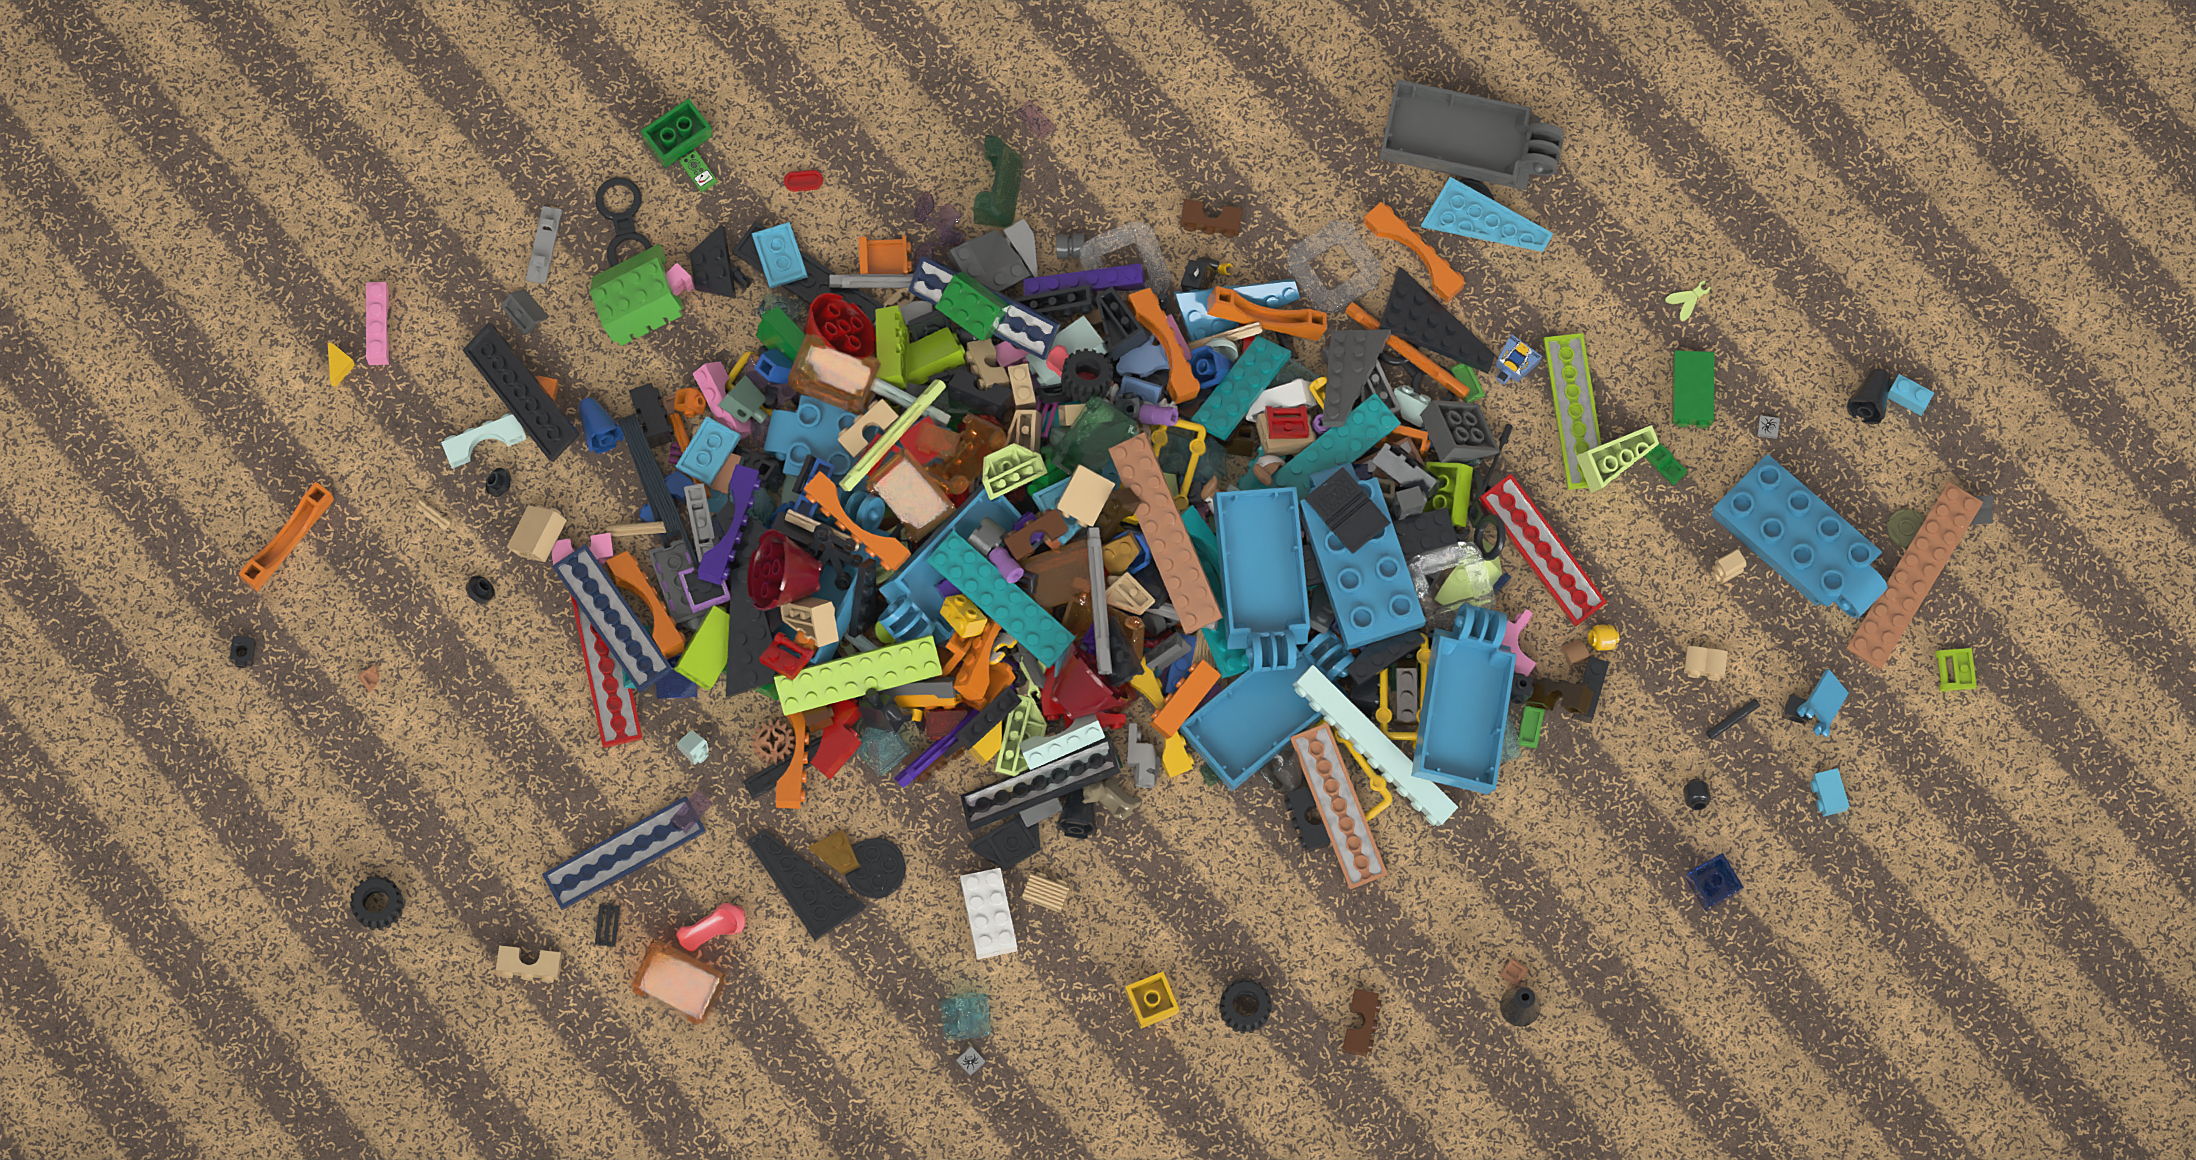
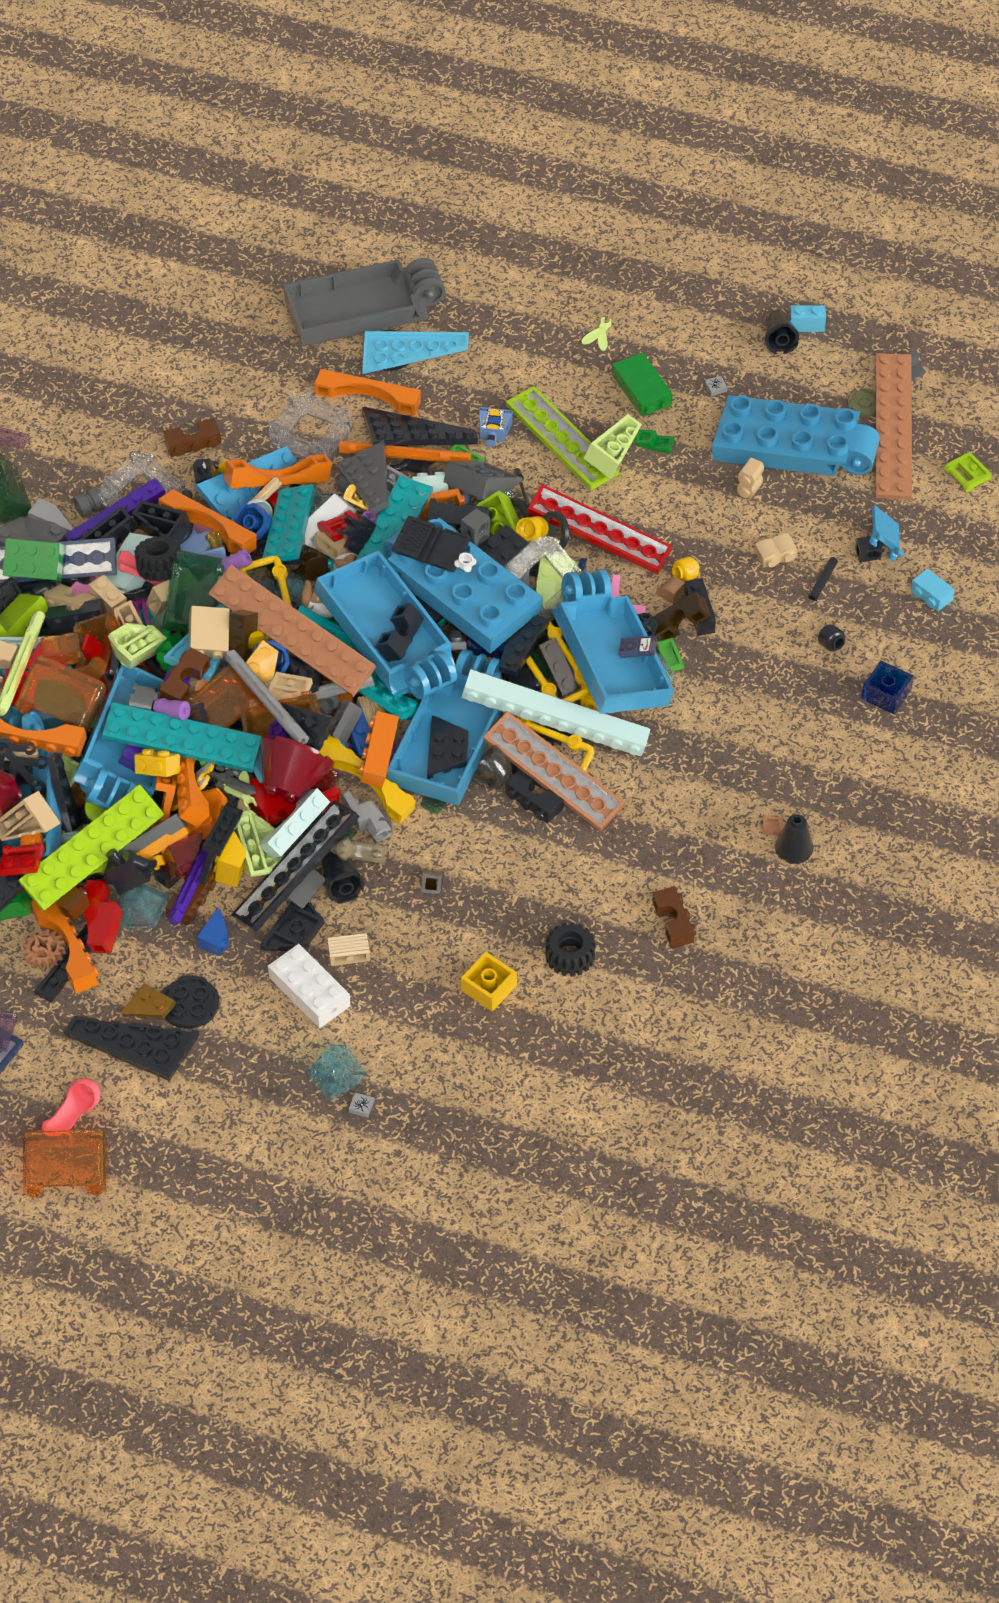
camera: 25 degrees left, 20 degrees down
none -> red slope [81,634,104,661]
none -> blue slope [197,908,230,956]
none -> clear yellow bush [205,531,226,550]
none -> black plate [337,515,376,556]
none -> black arch [375,603,424,662]
none -> dark brown brick [421,870,444,895]
none -> black wing [427,716,469,779]
none -> white plate [454,553,476,572]
none -> yellow wheel [516,516,549,541]
none -> clear purple tile [618,636,658,658]

